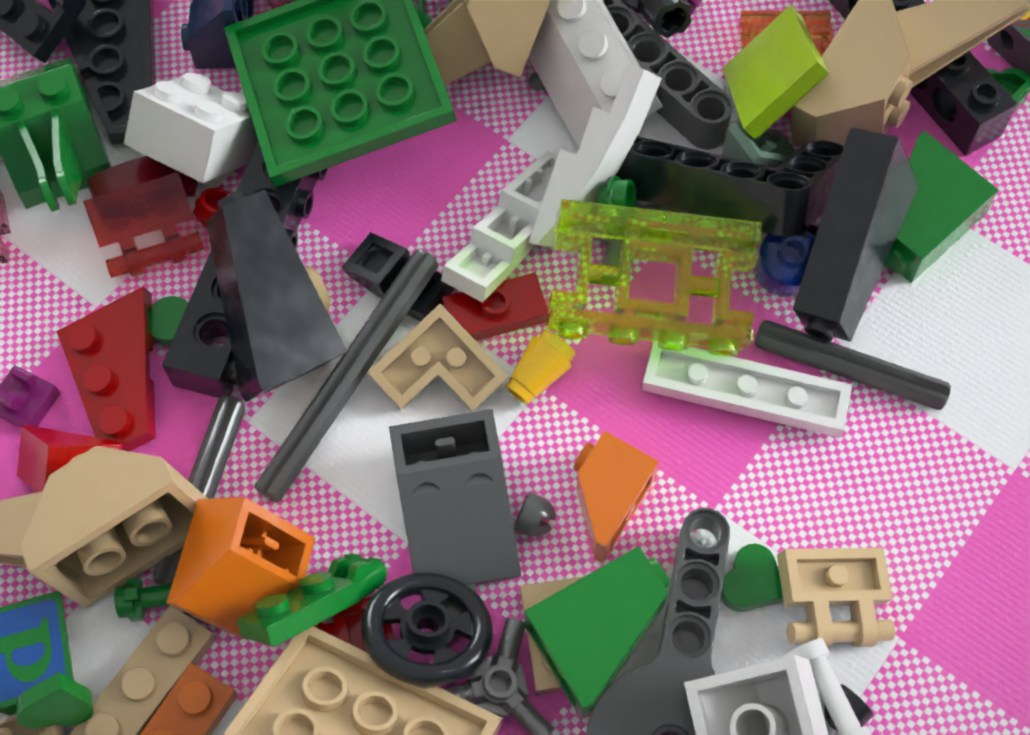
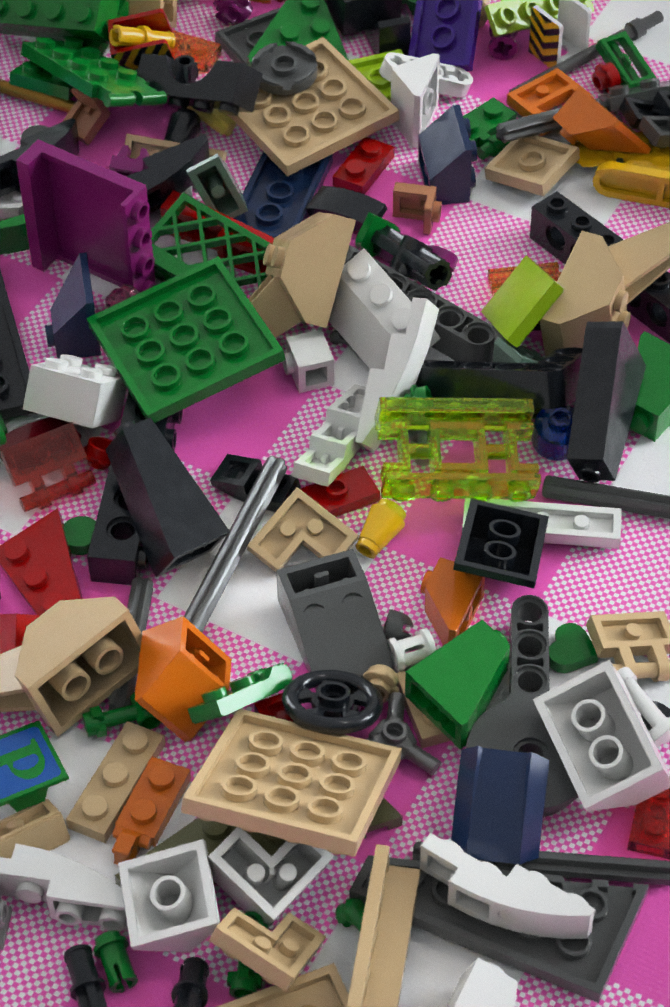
camera: 10 degrees left, 15 degrees down
green tile [16,672,94,729] -> none
none -> white brick [282,329,335,393]
none -> tan plate [363,664,399,703]
none -> white bush [386,628,437,673]
none -> black slope [453,498,549,589]

